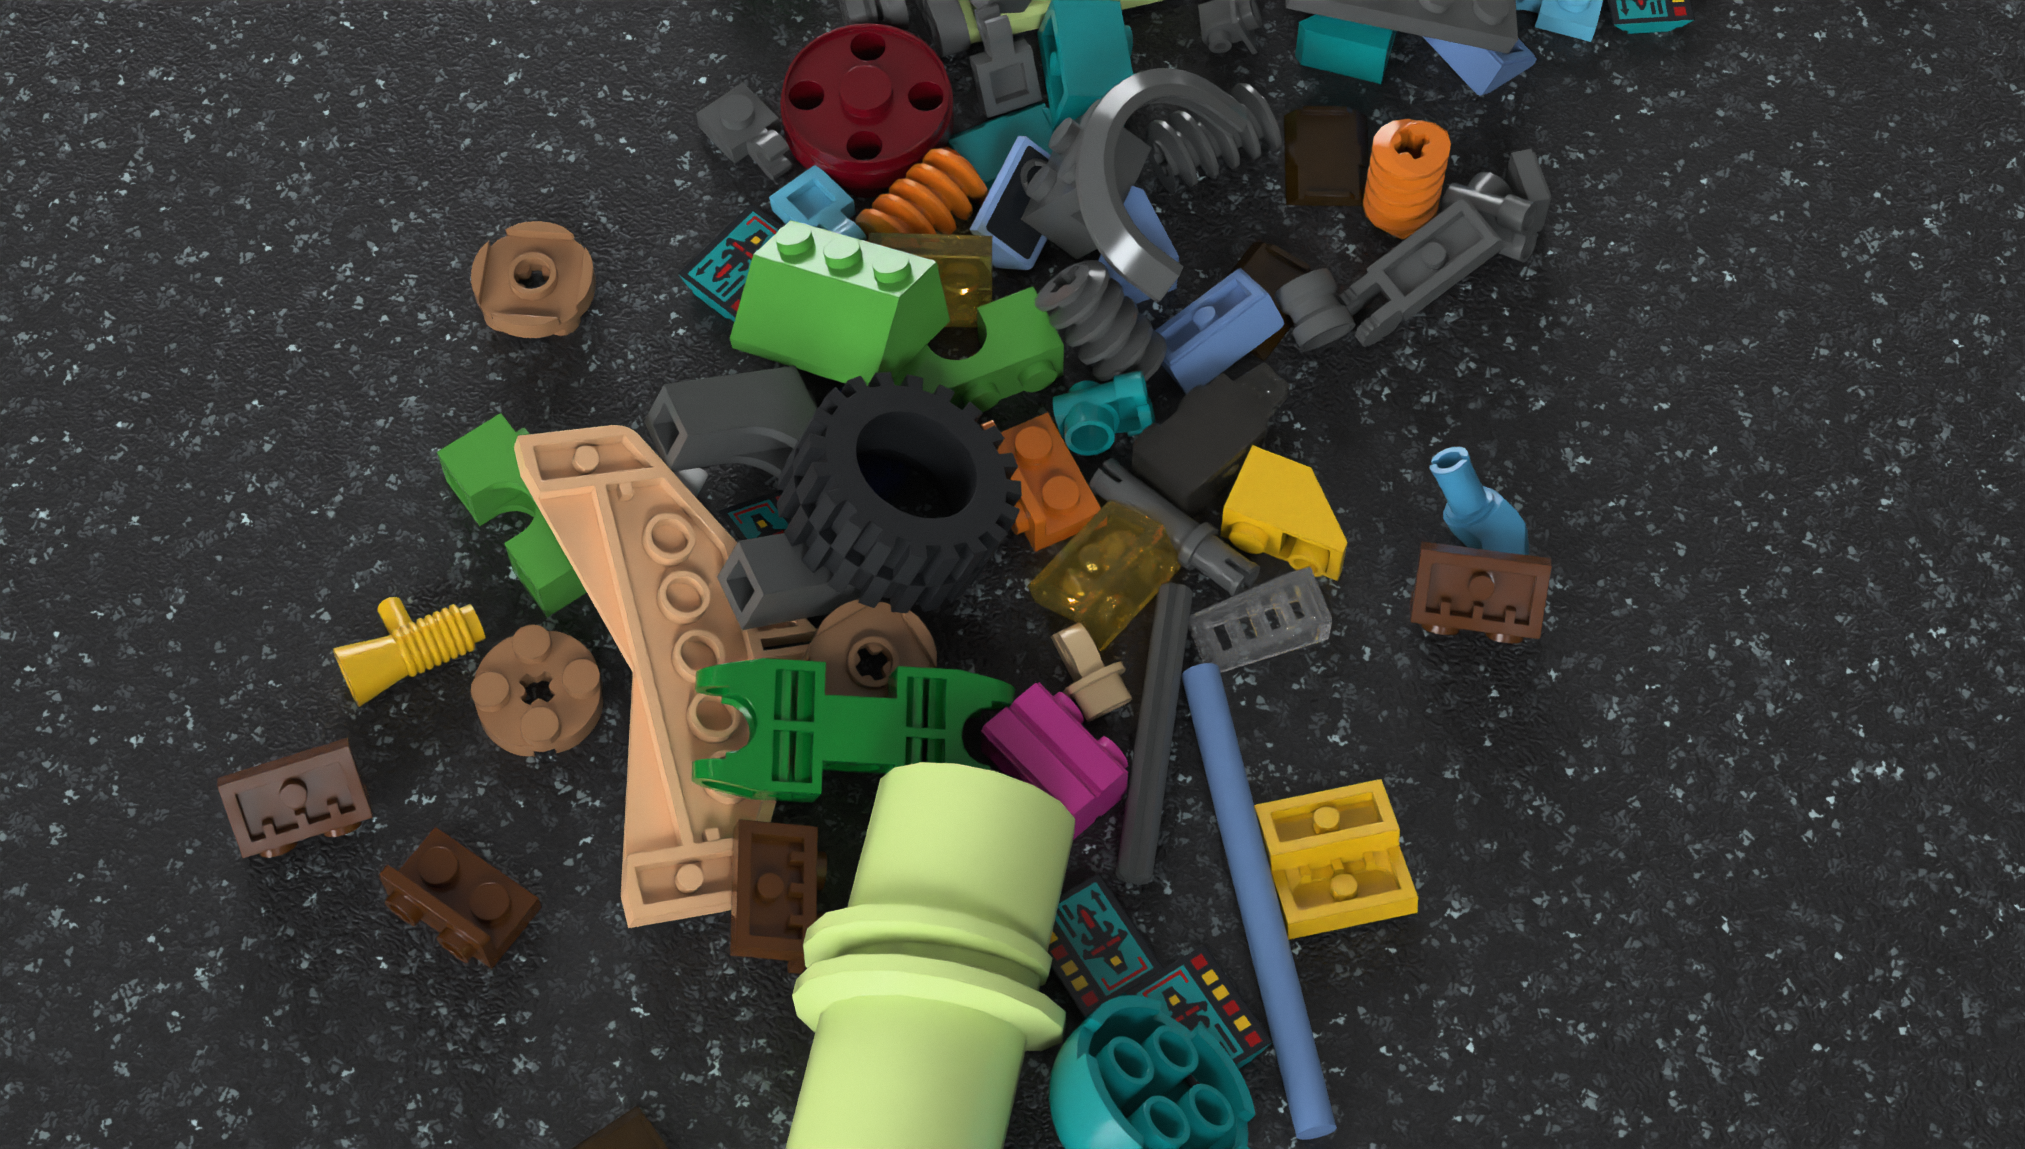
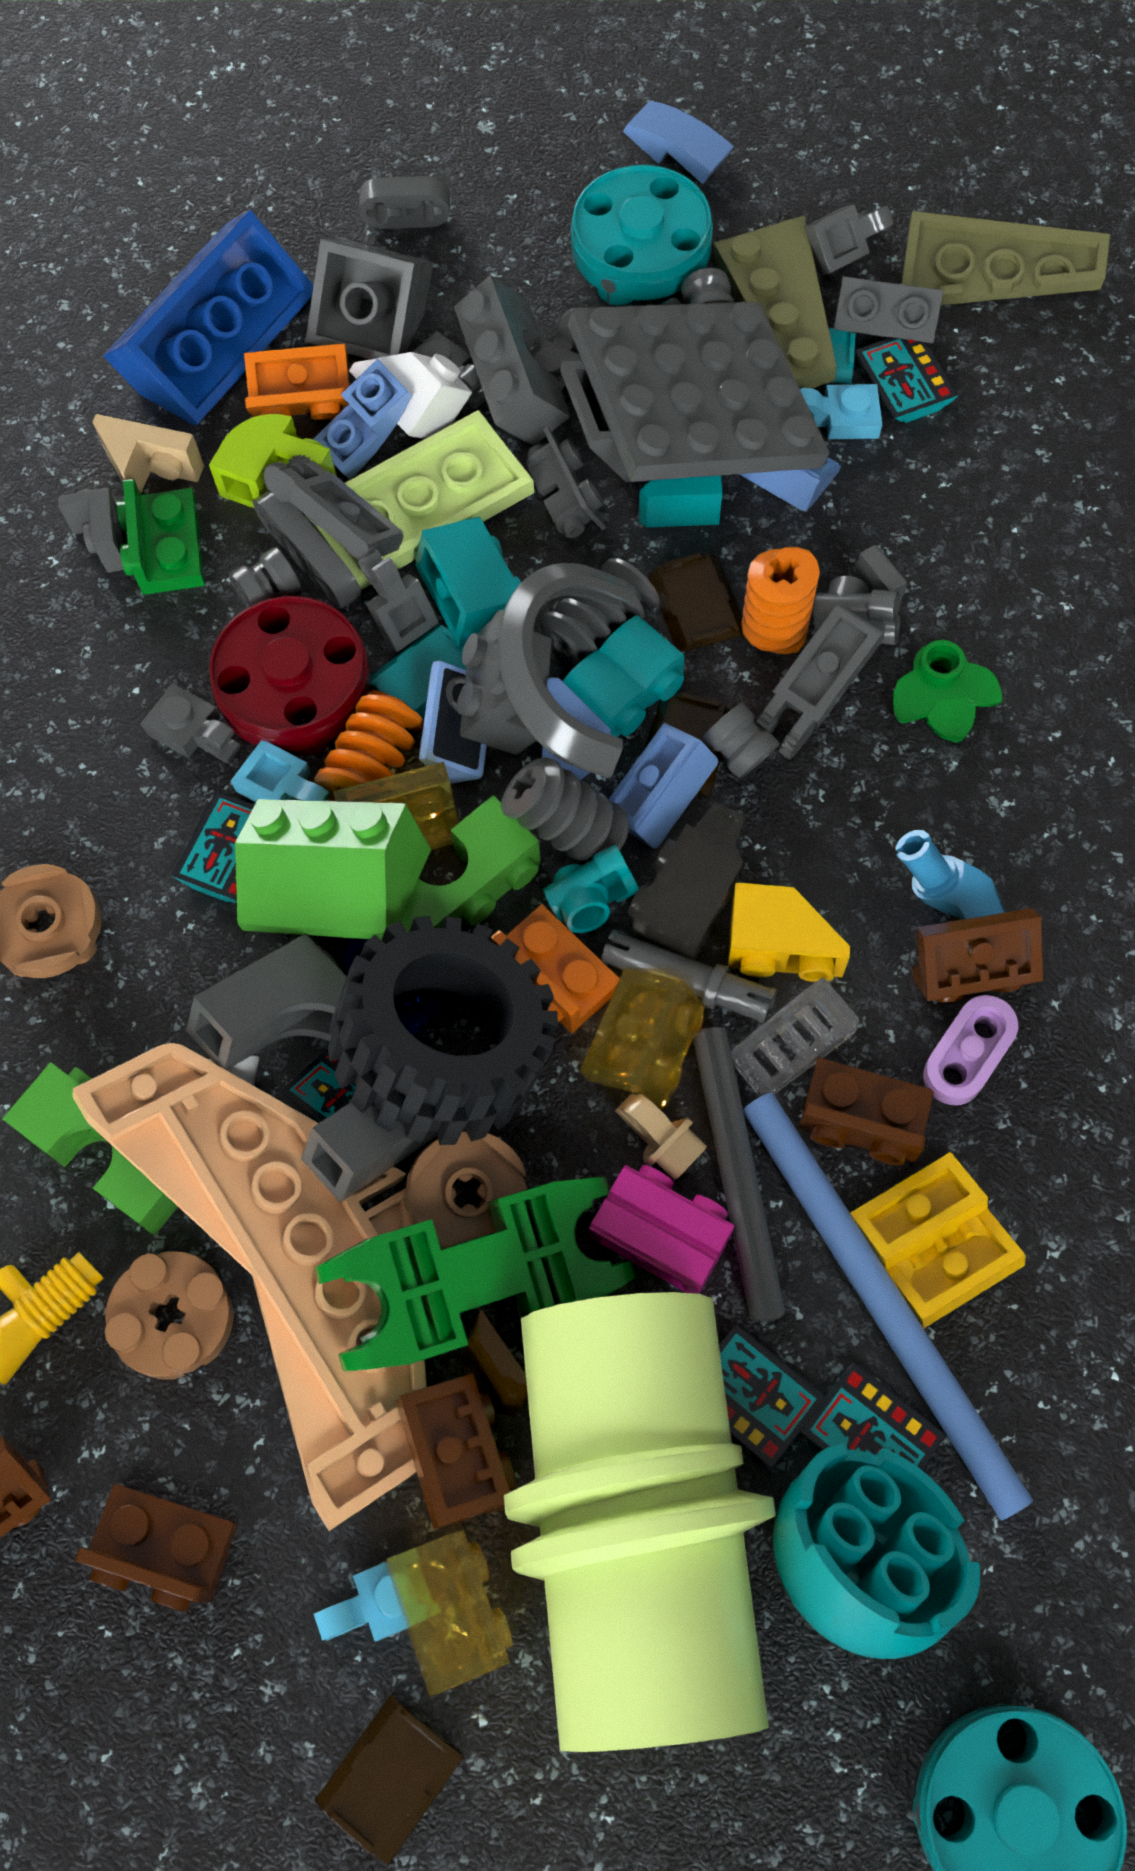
camera: 15 degrees left, 5 degrees up
none -> medium azure plate [314,1550,438,1642]
none -> clear yellow bracket [385,1529,512,1697]
none -> dark brown piece [459,1310,528,1417]
none -> teal brick [562,615,684,737]
none -> reddish brown bracket [798,1057,934,1165]
none -> green plate [893,640,1002,743]
none -> lavender plate [923,995,1018,1105]

